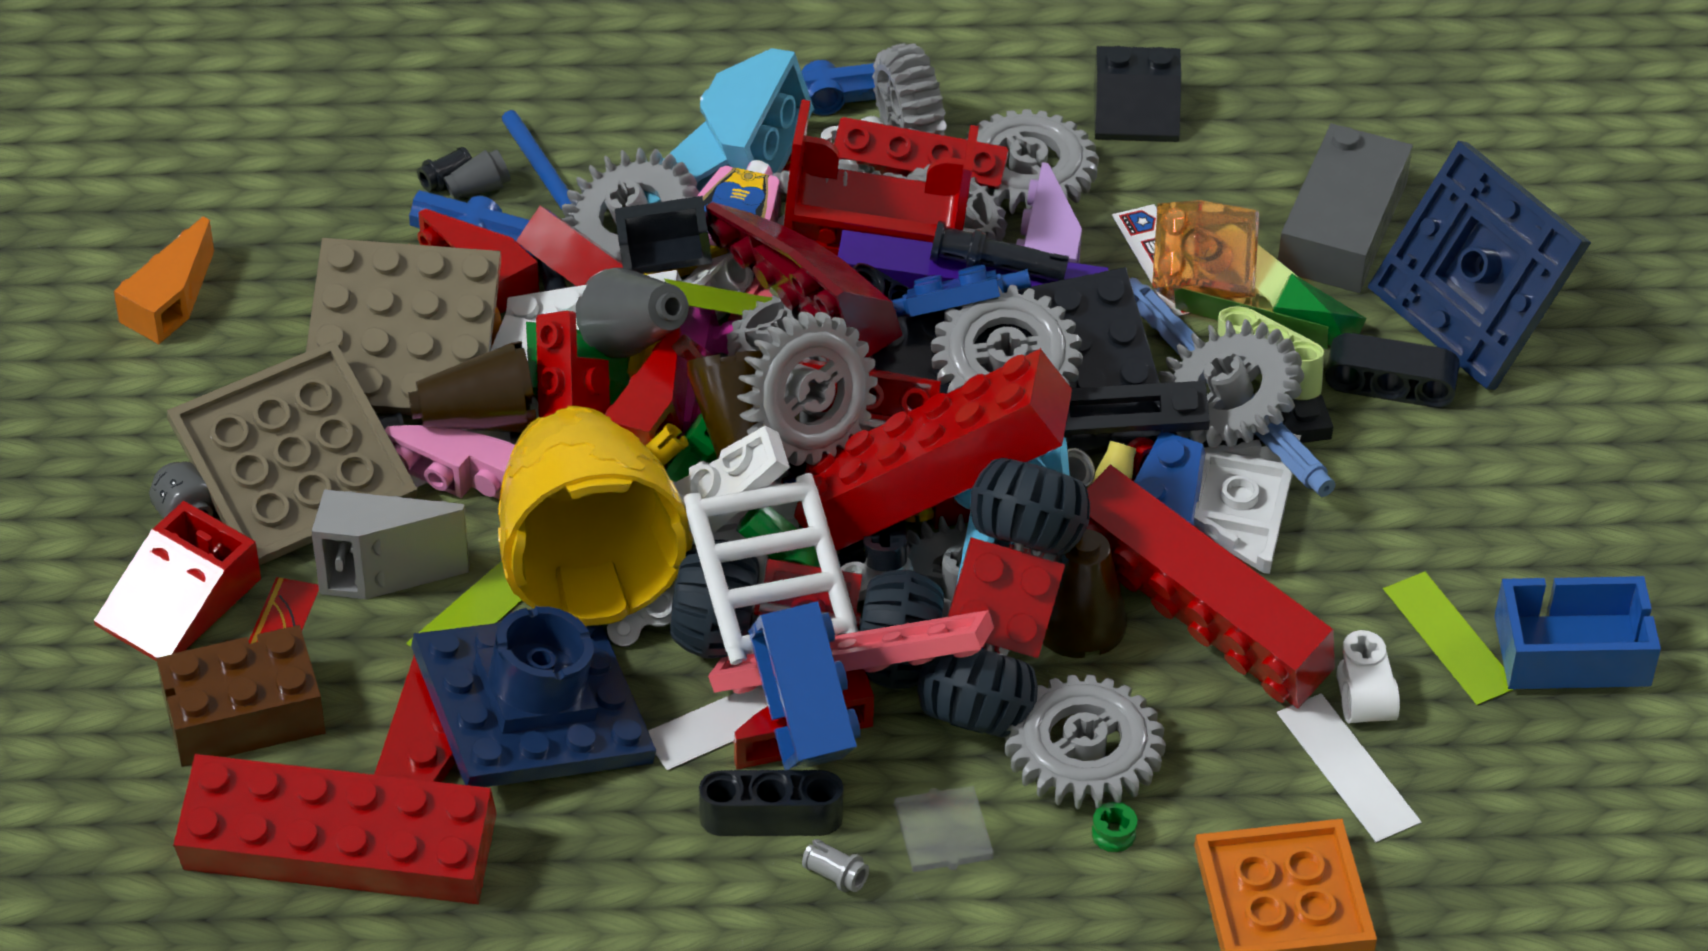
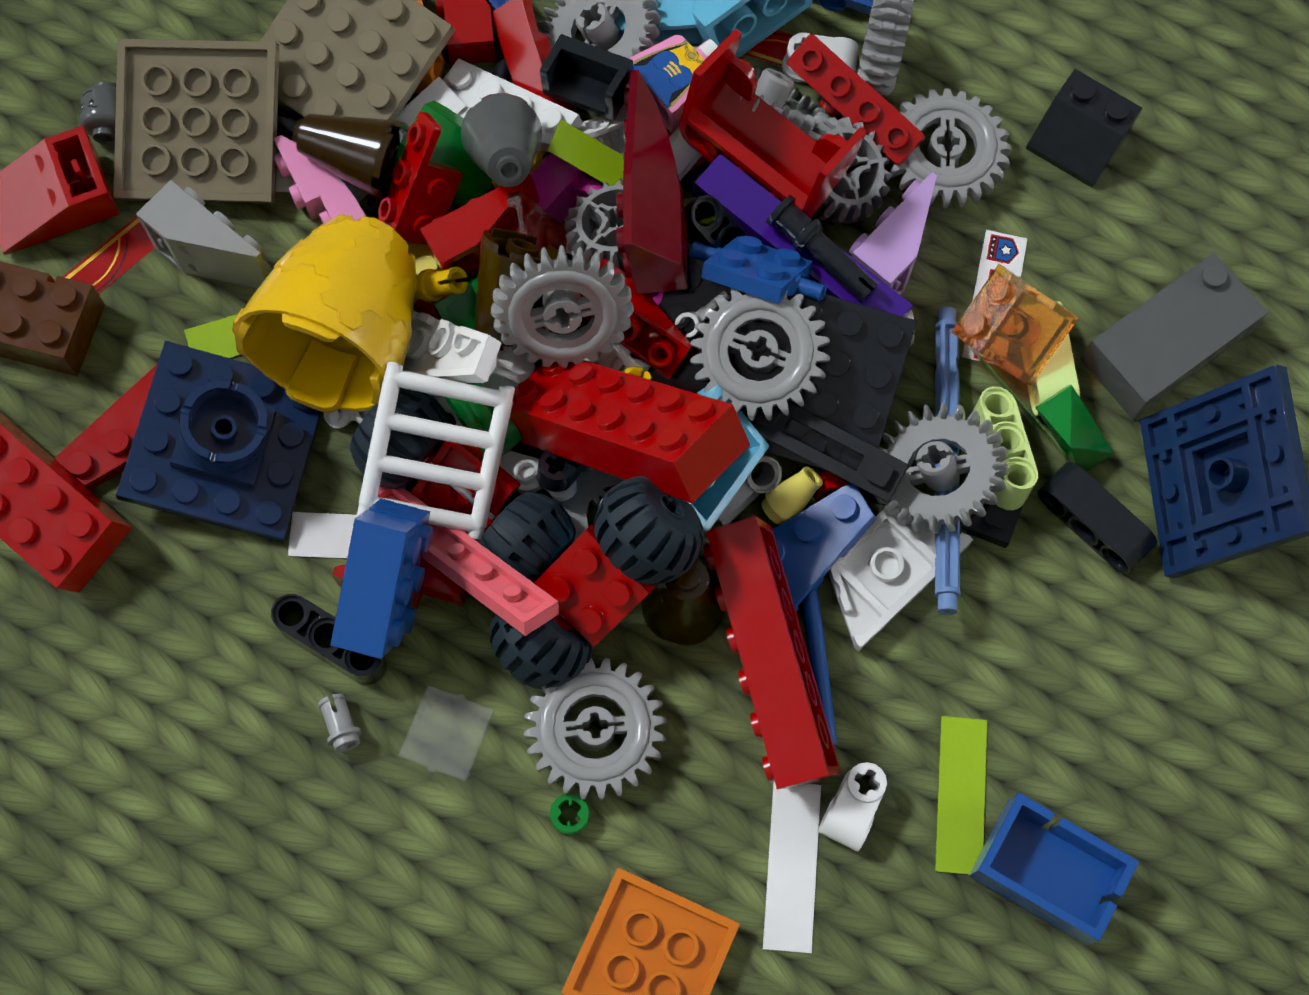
camera: 30 degrees right, 25 degrees up
none -> white hand [675,290,730,338]

